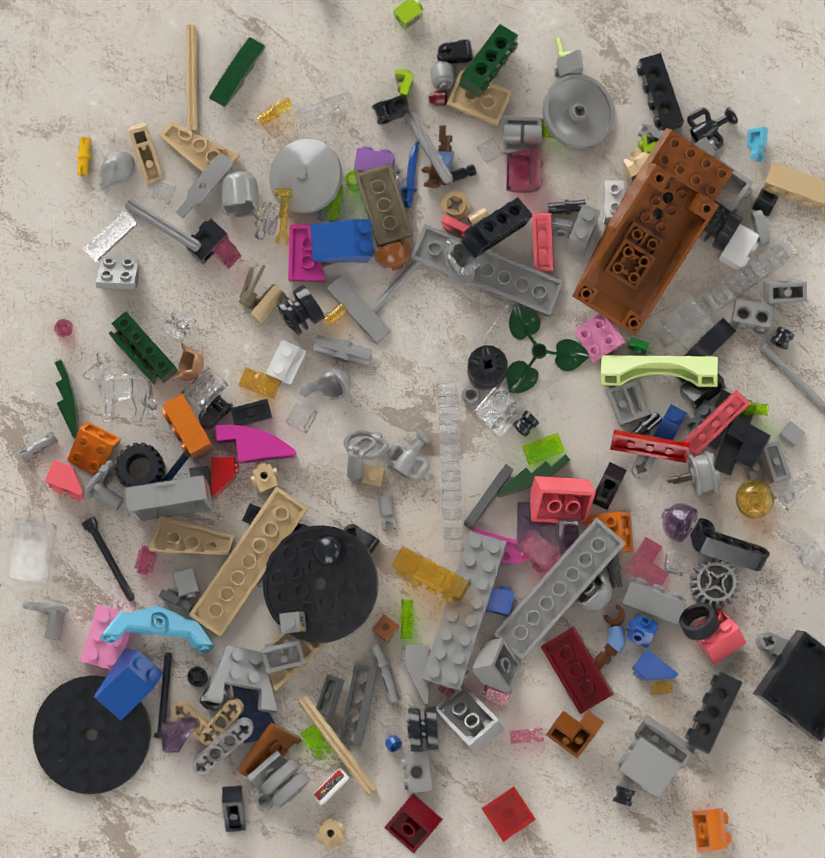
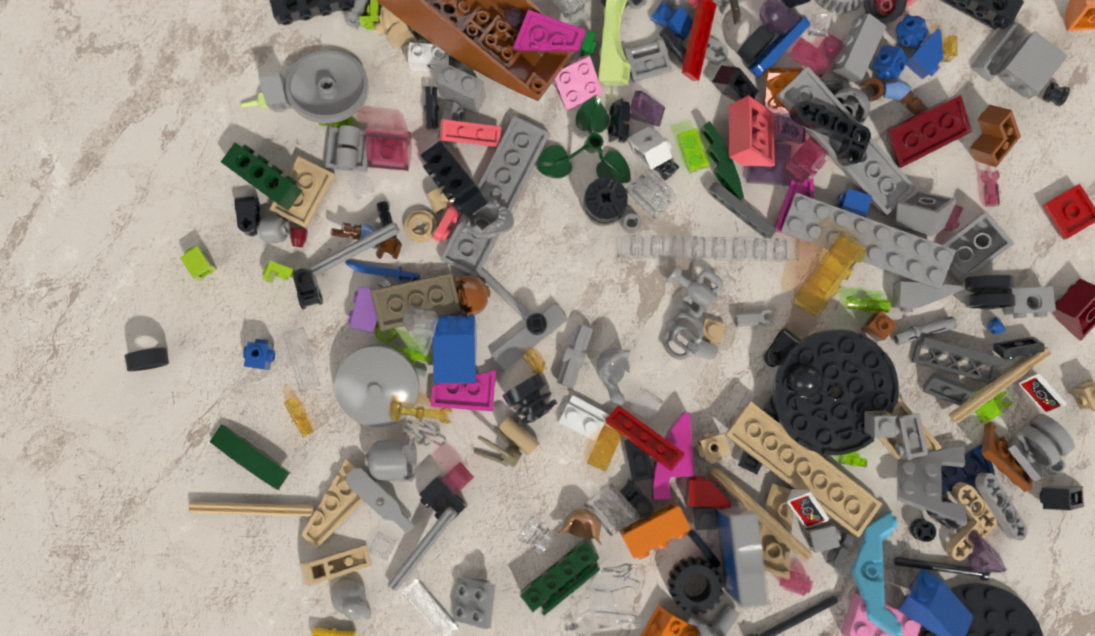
camera: 90 degrees left, 5 degrees up
none -> blue brick [243,339,276,370]
none -> clear slope [403,306,438,356]
none -> plate [504,7,524,26]
none -> dark pink wing [513,10,586,52]
none -> black wheel [526,313,547,335]
none -> red plate [605,405,685,471]
none -> black hinge [608,98,631,143]
none -> white brick [628,126,672,170]
none -> clear purple slope [629,91,665,126]
none -> tan axle [710,467,813,562]
none -> black tyre [737,24,775,64]
none -> blue beam [749,15,811,77]
none -> slope [787,489,829,528]
none -> black beam [789,101,871,166]
none -> clear neon green plate [839,453,868,468]
none -> blue brick [895,14,928,50]
none -> black plate [993,336,1045,359]

